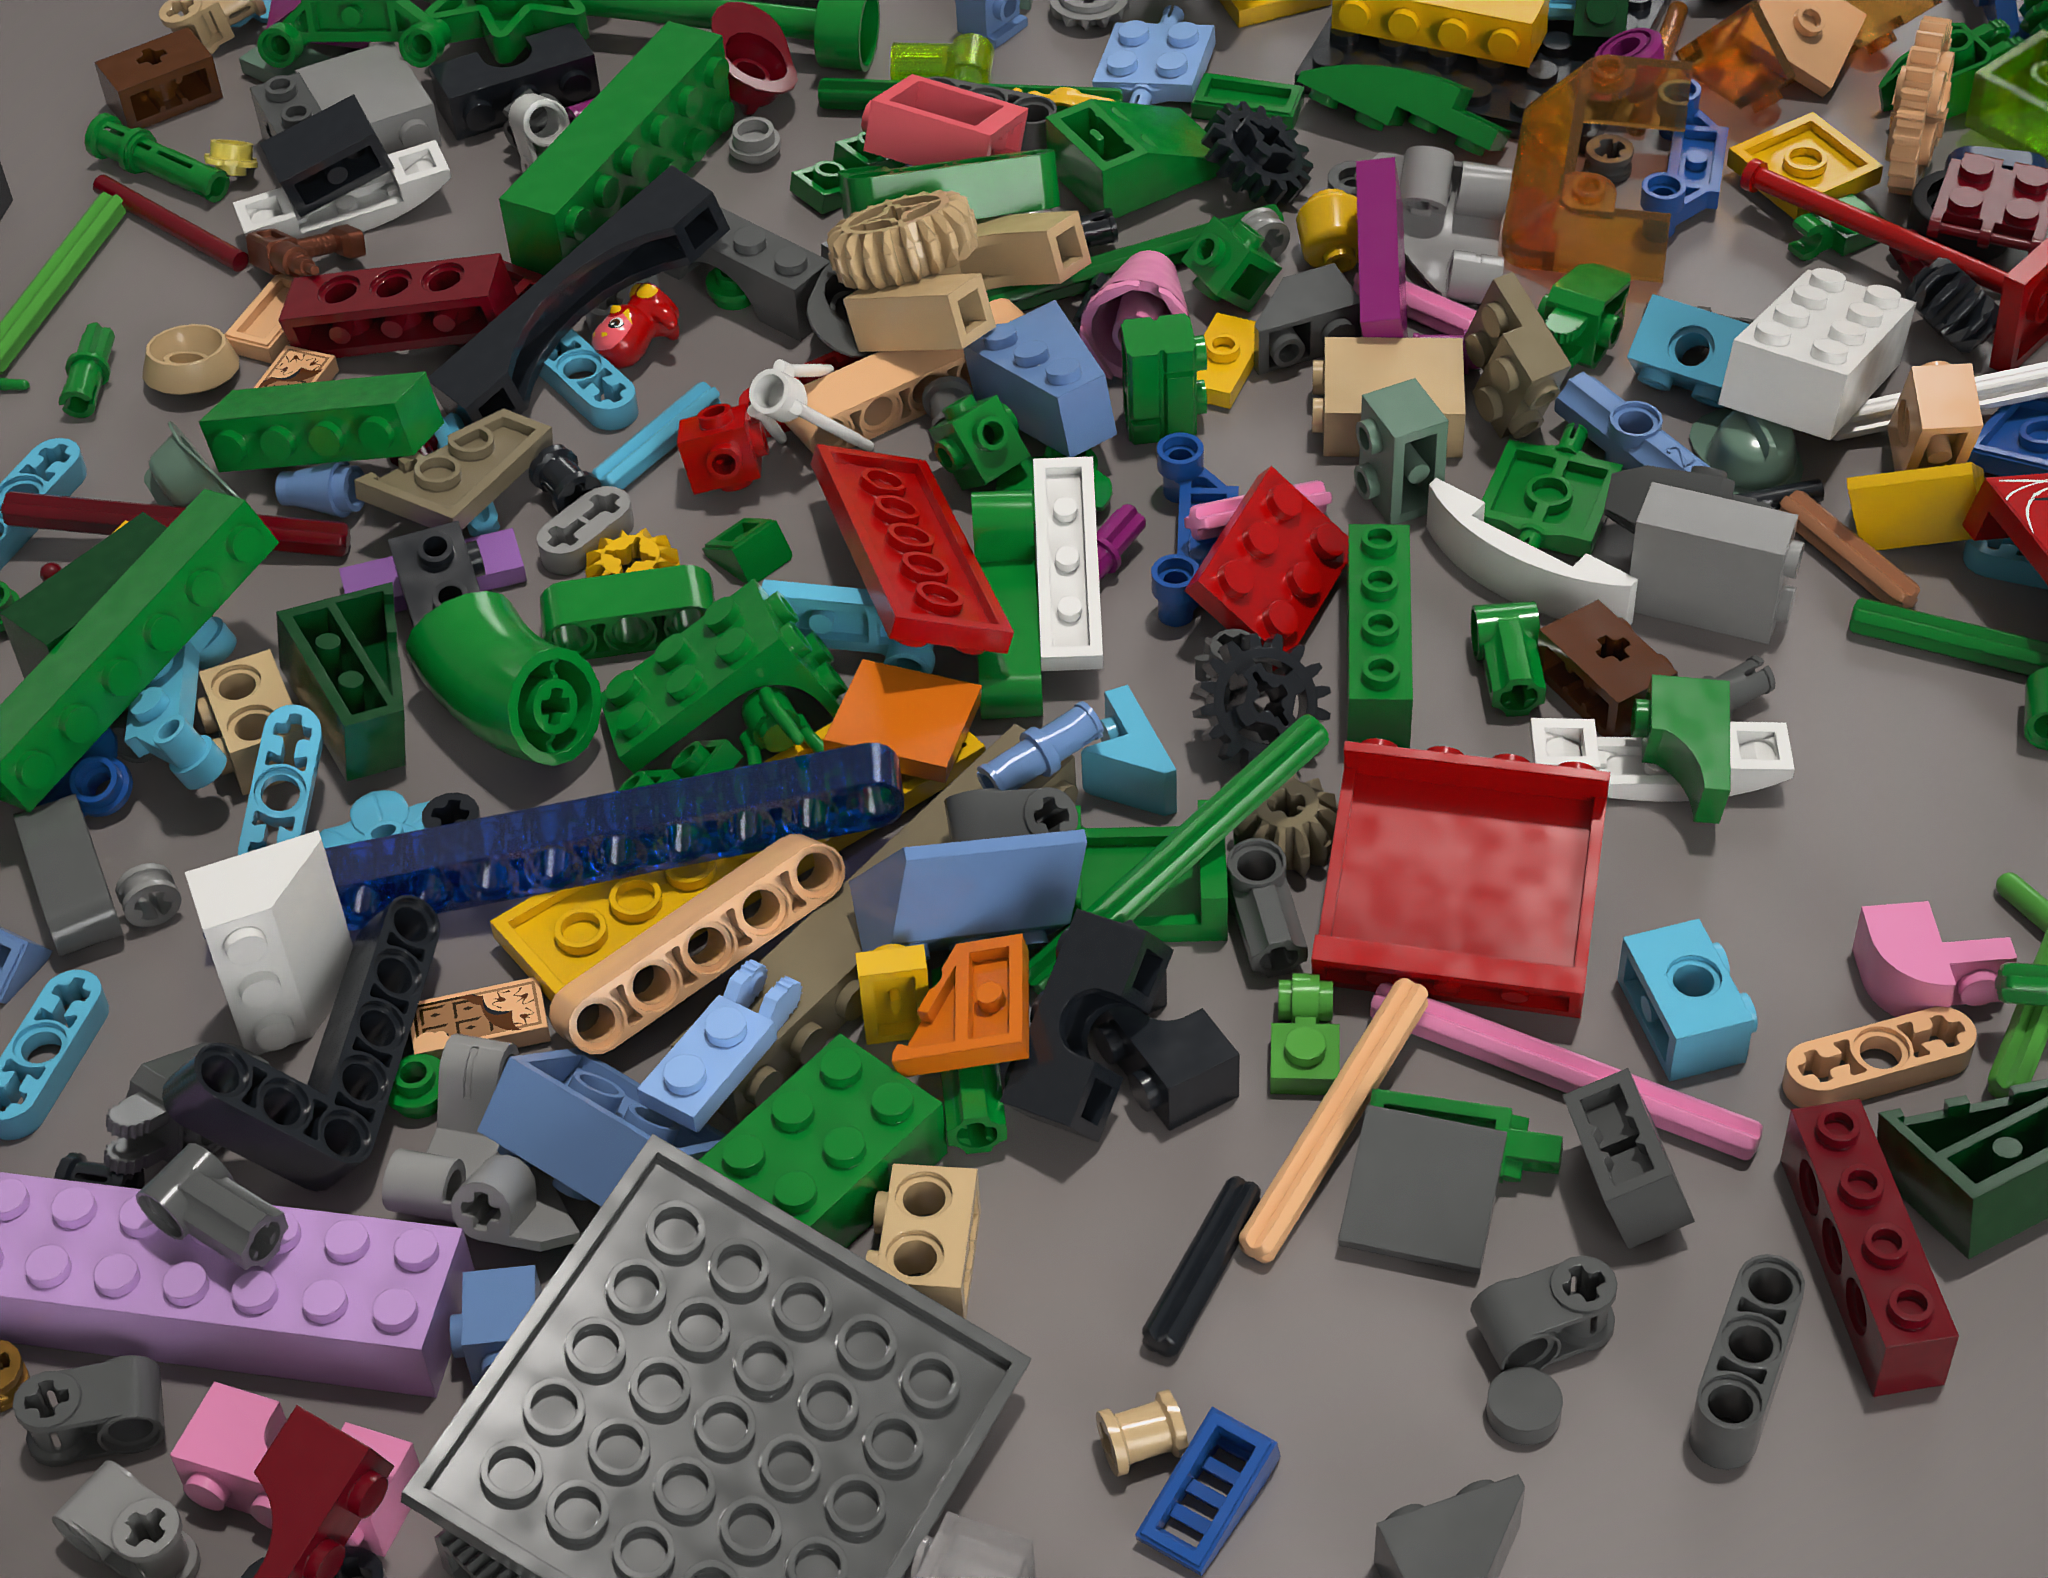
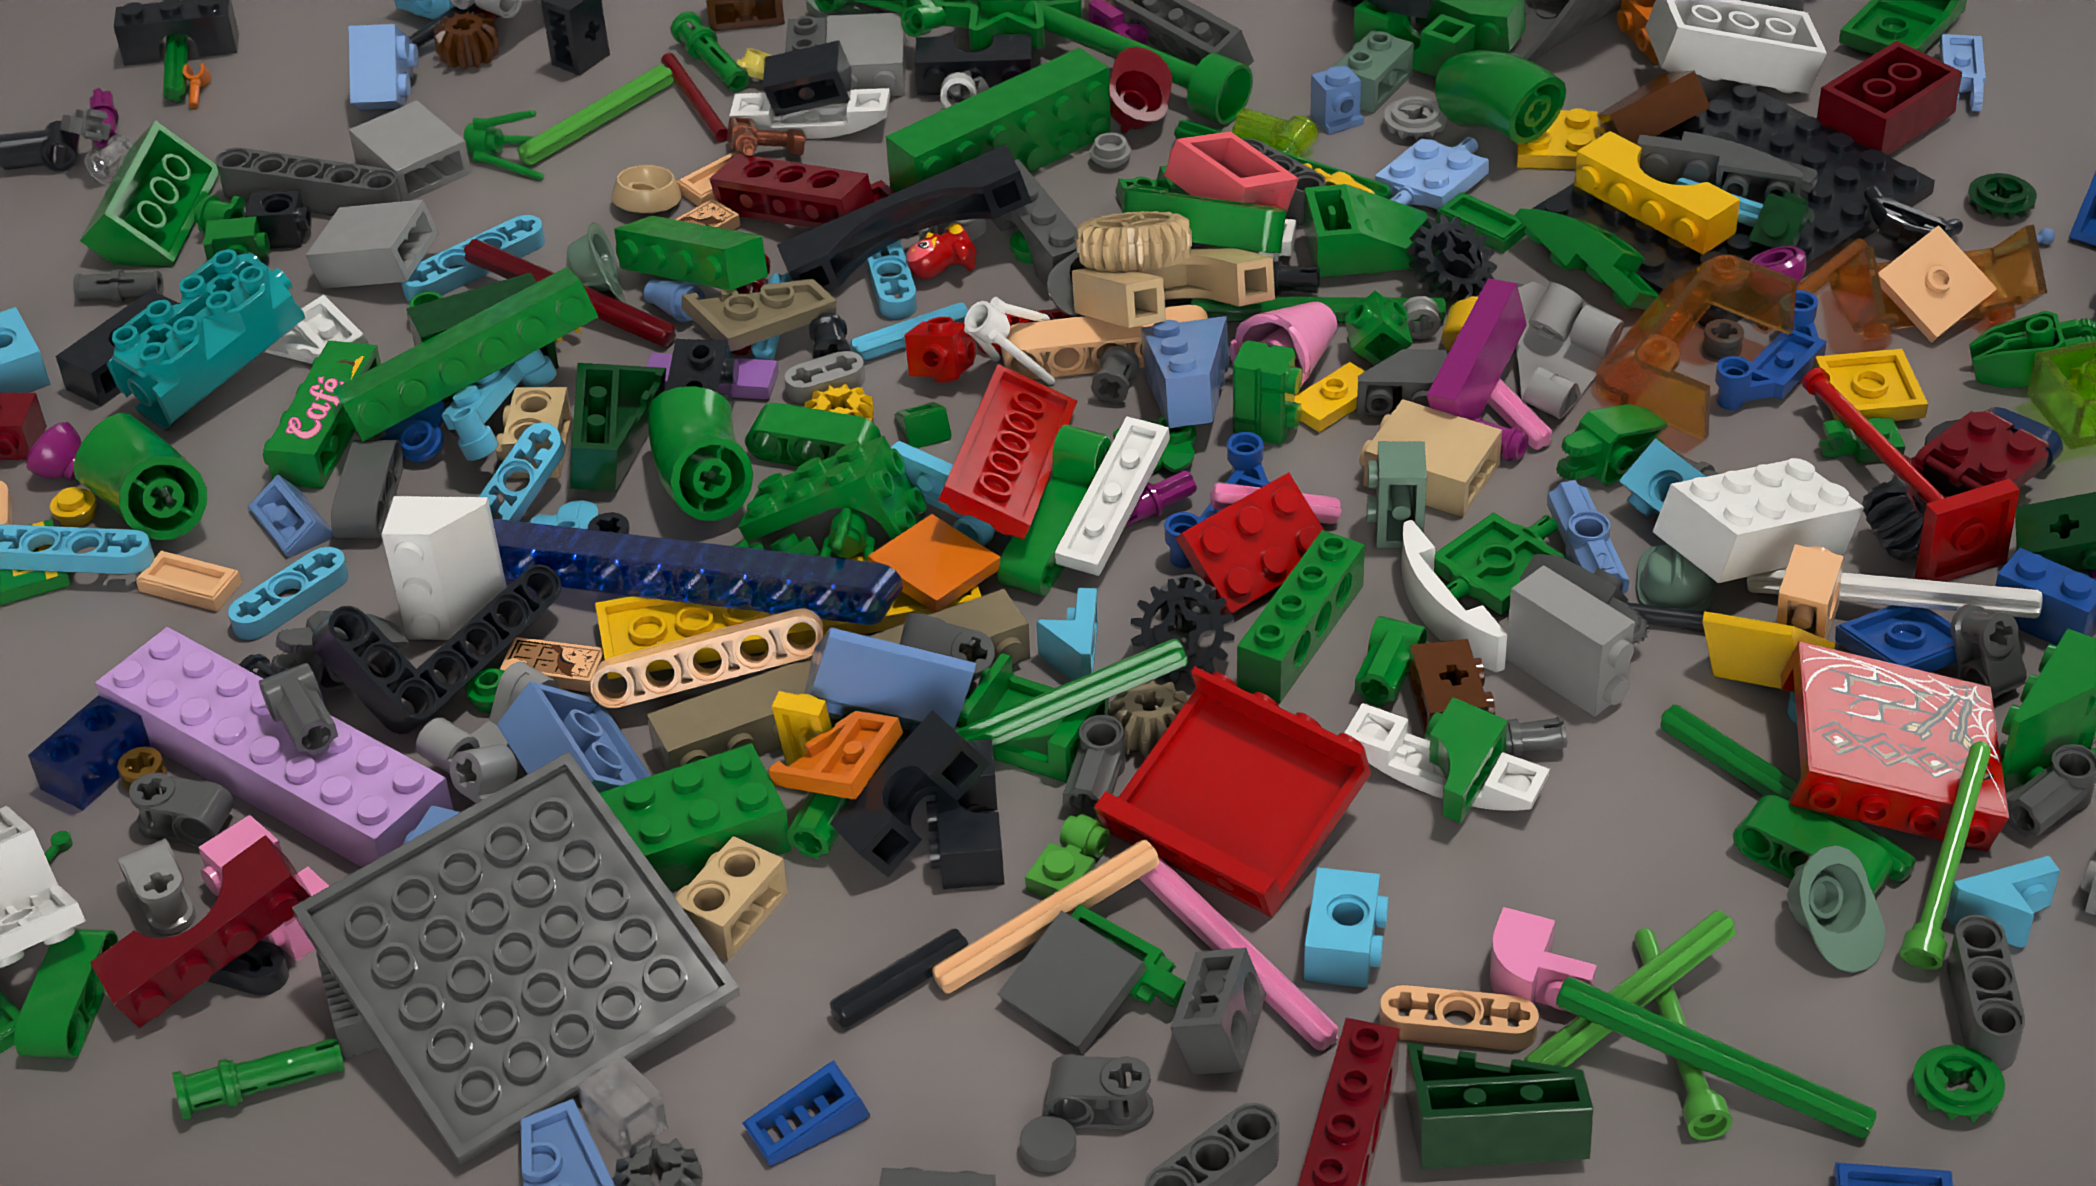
camera: 25 degrees right, 5 degrees down
green axle [58,322,115,418] -> none
light blue hinge [637,959,803,1132] -> none
green brick [929,394,1031,491] -> none
medium blue pin [977,701,1104,791] -> none
tan bush [1096,1389,1189,1477] -> none
dark tan plate [1463,271,1572,439] -> none
nougat axle [1779,490,1920,608] -> none
light nougat gear [1885,15,1955,196] -> none

